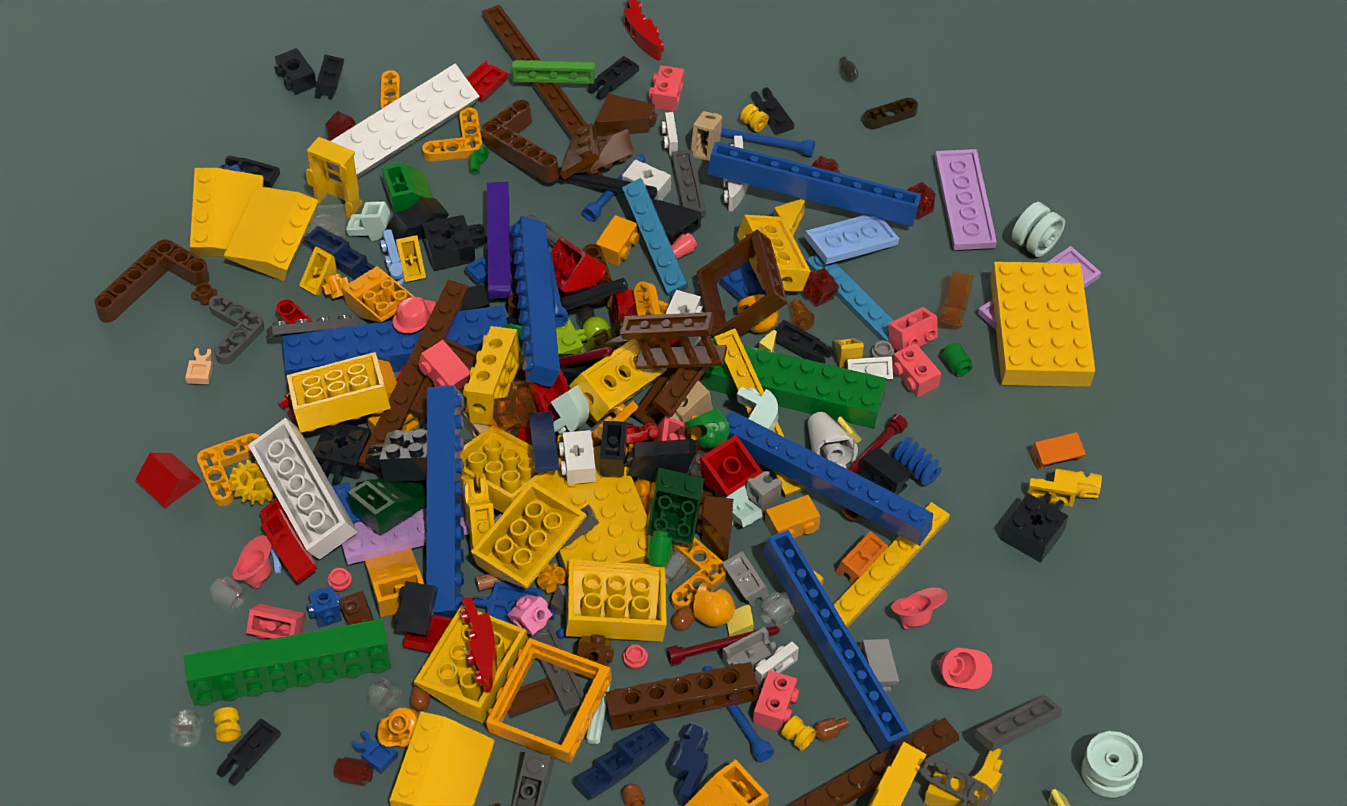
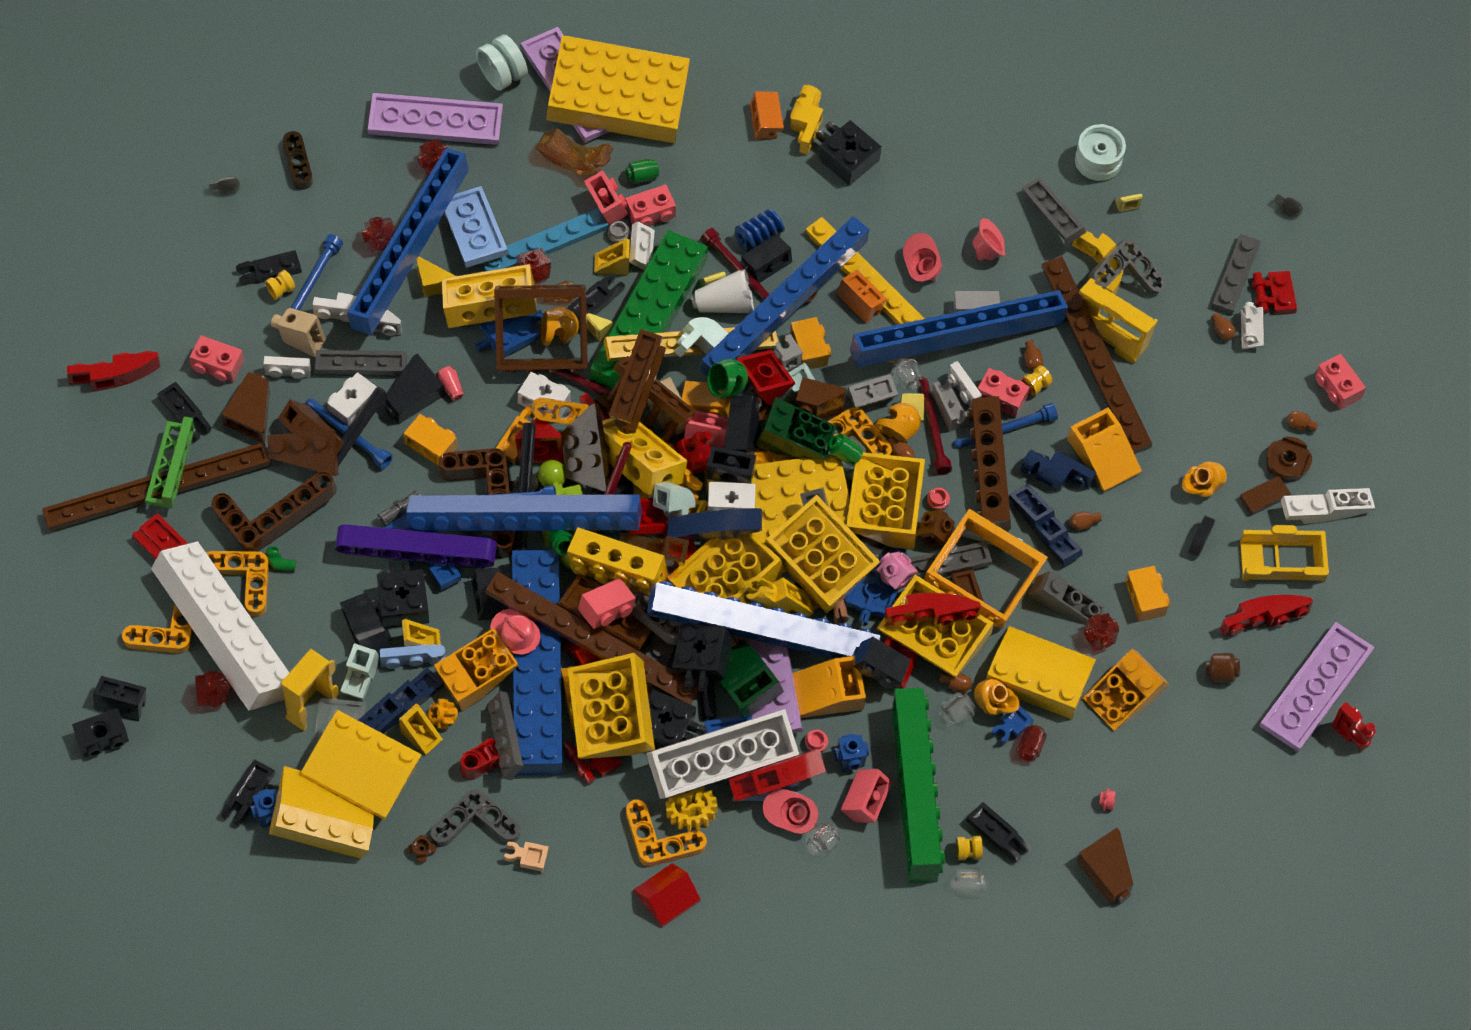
camera: 85 degrees left, 10 degrees up
reddish brown beam [94,239,210,323] -> none
reddish brown hips [339,590,374,625] -> none
green slope [382,163,433,213] -> none
red wedge [551,236,607,293] -> none
dark azure plate [622,178,689,296] -> none

